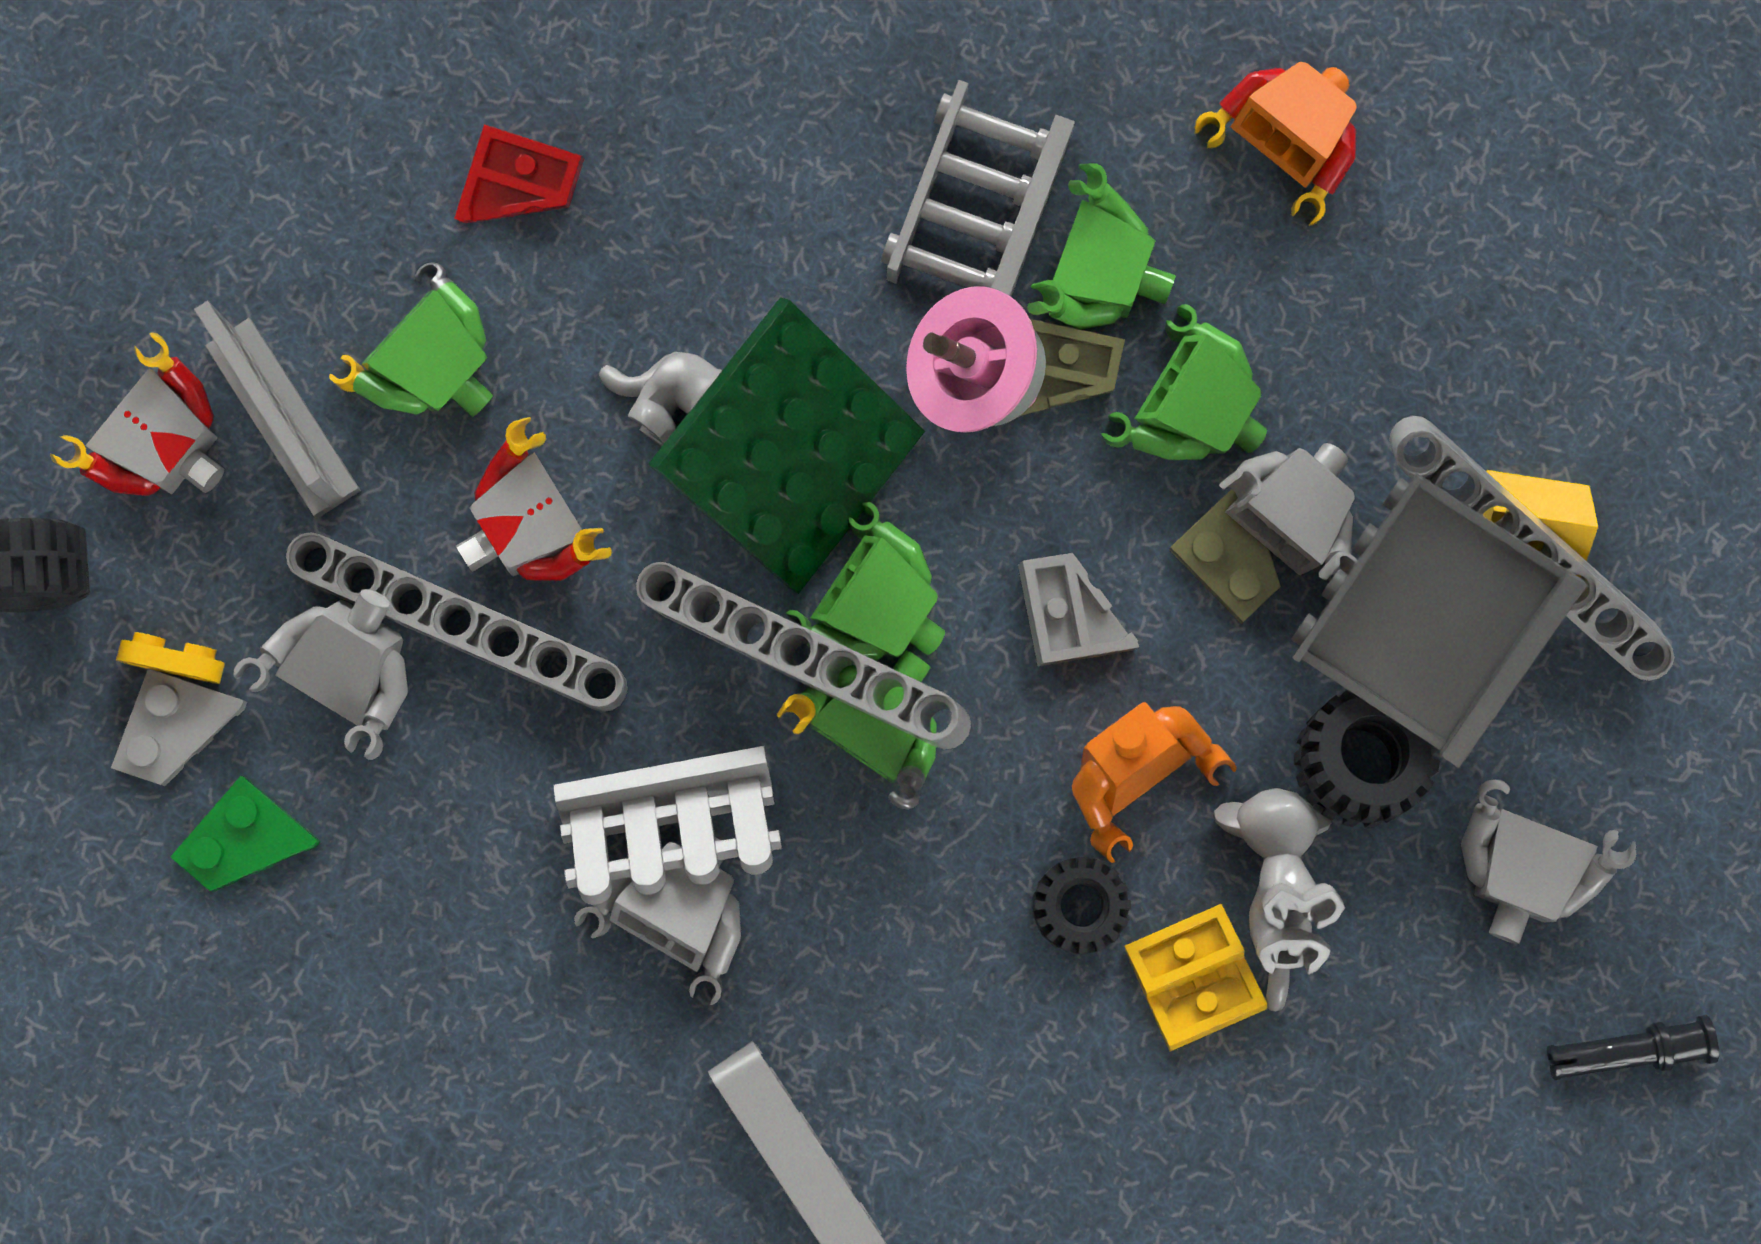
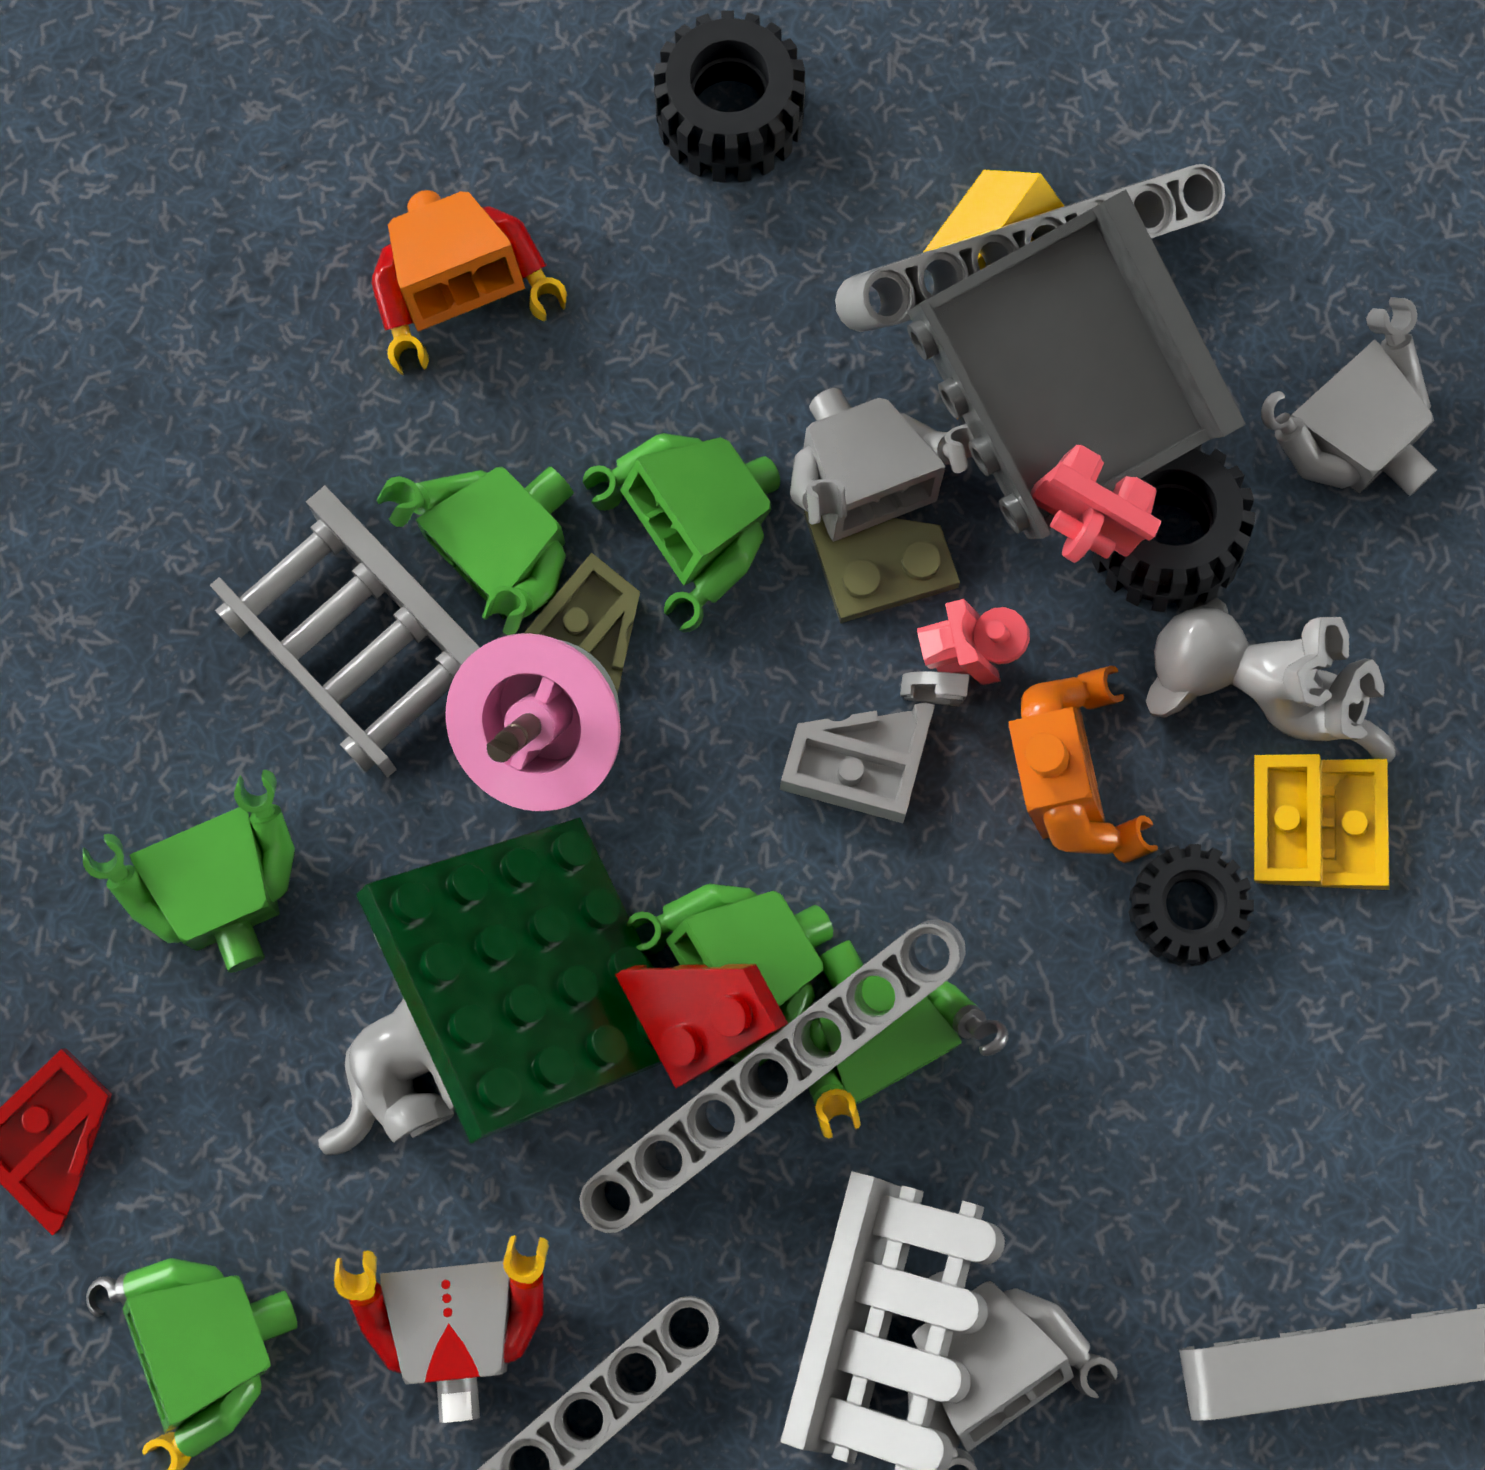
camera: 60 degrees left, 5 degrees down
none -> bright green torso [83,770,295,973]
none -> red wing [615,964,788,1088]
none -> black tyre [654,10,806,183]
none -> light grey tile [900,671,969,707]
none -> coral hips [917,599,1030,685]
none -> coral hips [1030,445,1162,563]

